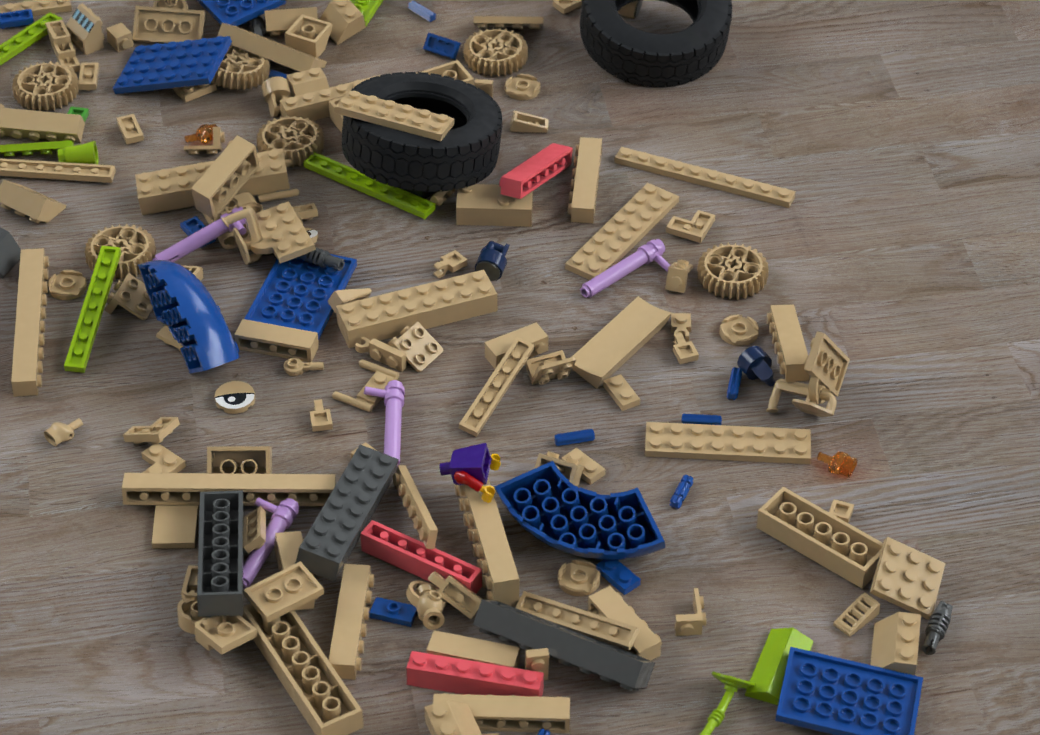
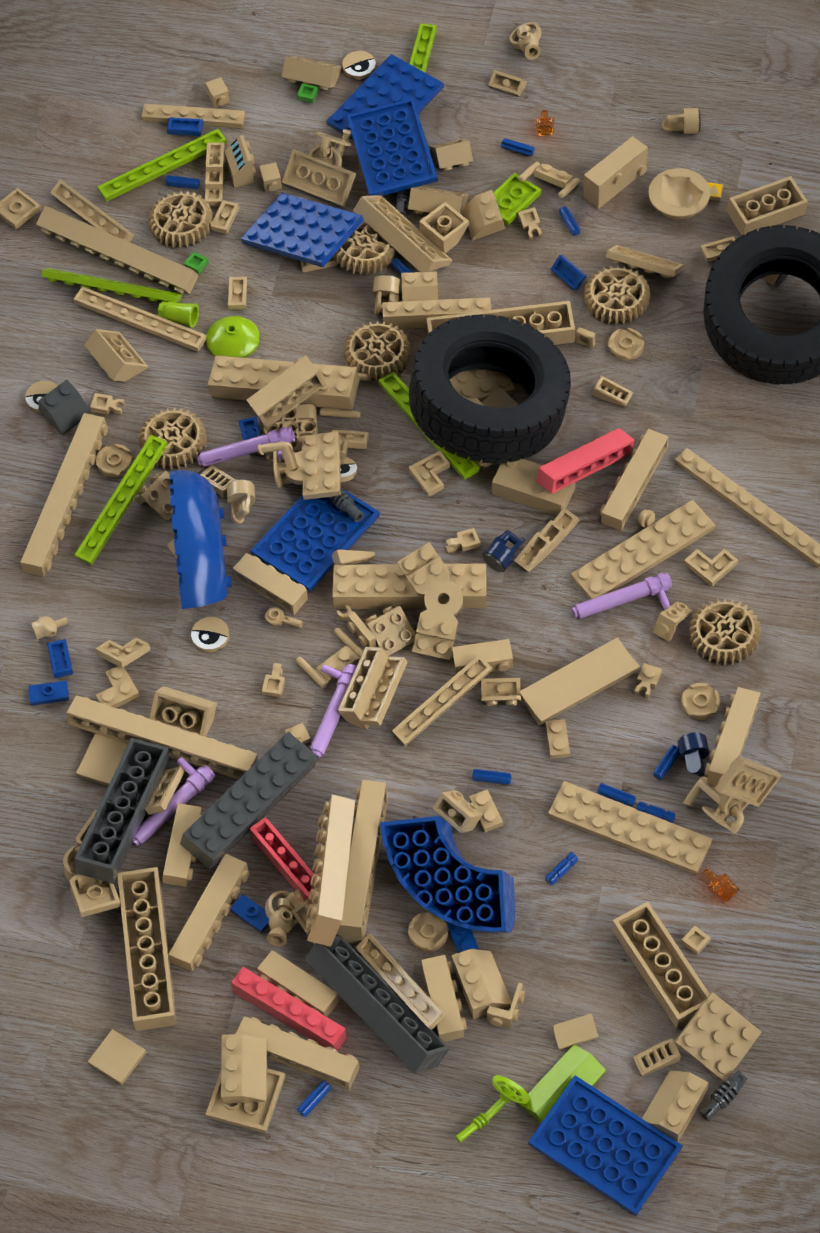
camera: 25 degrees right, 15 degrees up
tan bracket [184,127,225,155] -> none
clear orange piece [185,124,217,144] -> none
tan plate [244,561,324,623] -> none
tan plate [335,91,455,141] -> none
tan plate [393,465,438,549] -> none
dark purple torso [440,443,501,503] -> none
tan plate [525,648,549,680] -> none
tan plate [673,333,699,364] -> none
none -> blue plate [29,681,69,706]
none -> blue plate [47,639,73,678]
none -> tan plate [90,393,125,415]
none -> blue axle [166,175,200,189]
none -> lime dish [206,316,260,358]
none -> tan piece [227,479,255,525]
none -> tan brick [305,794,355,947]
none -> tan brick [338,647,408,729]
none -> tan plate [397,542,463,661]
none -> tan plate [409,451,450,497]
none -> tan slope [452,949,512,1019]
none -> tan slope [514,508,580,572]
none -> tan plate [518,207,542,240]
none -> tan slope [552,1014,598,1050]
none -> blue axle [636,802,675,823]
none -> tan plate [638,510,655,528]

